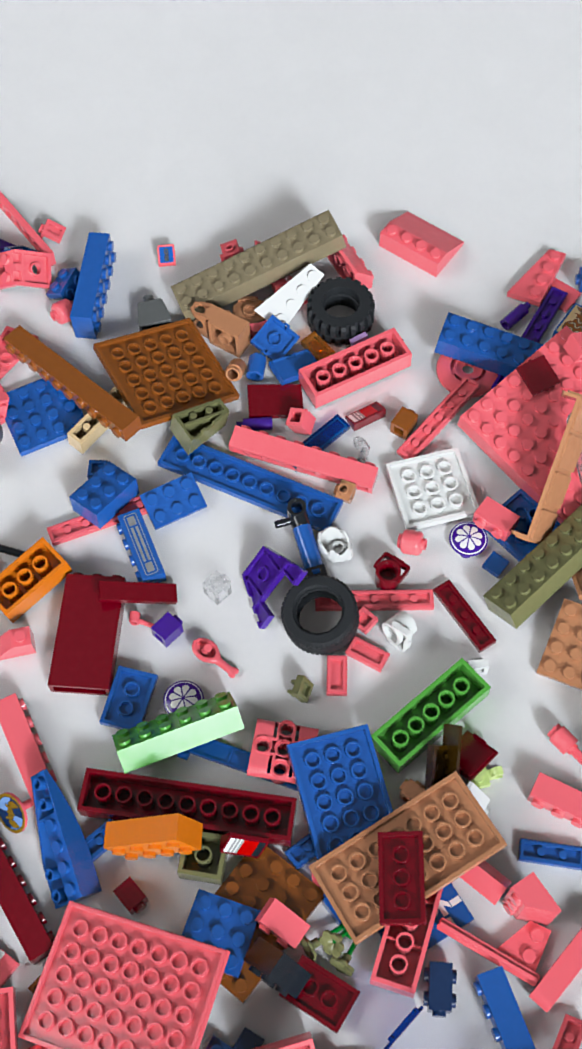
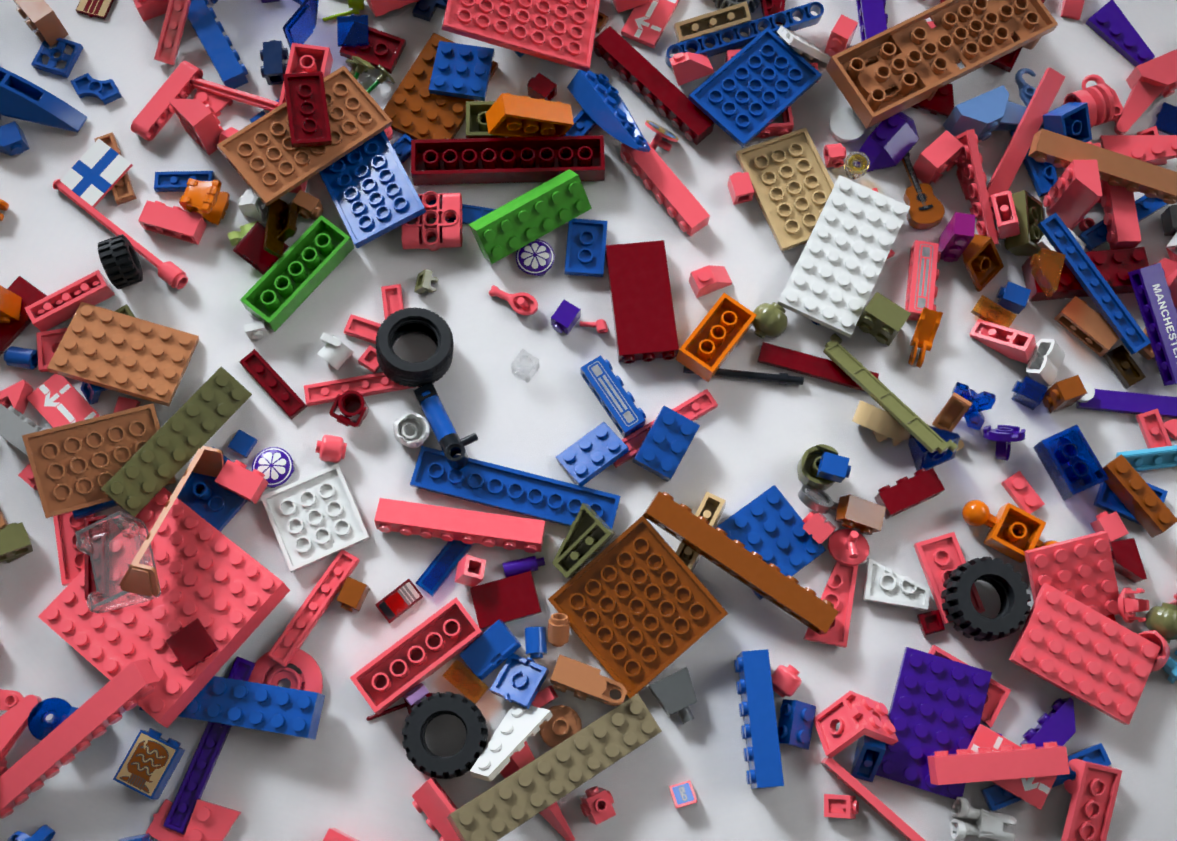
camera: 165 degrees right, 10 degrees up
blue tile [87,460,108,479] -> none
dark red tile [98,581,178,605] -> none
slope [220,832,269,858] -> none
dark purple wing [242,546,308,629] -> none
black brick [243,937,312,999] -> none
coral brick [255,898,310,949] -> none
nougat plate [333,479,357,504] -> none
clear arm [353,436,370,463] -> none
dark purple cylinder [500,302,531,330] -> none
none -> orange piece [179,178,230,225]
none -> clear blue piece [337,14,369,48]

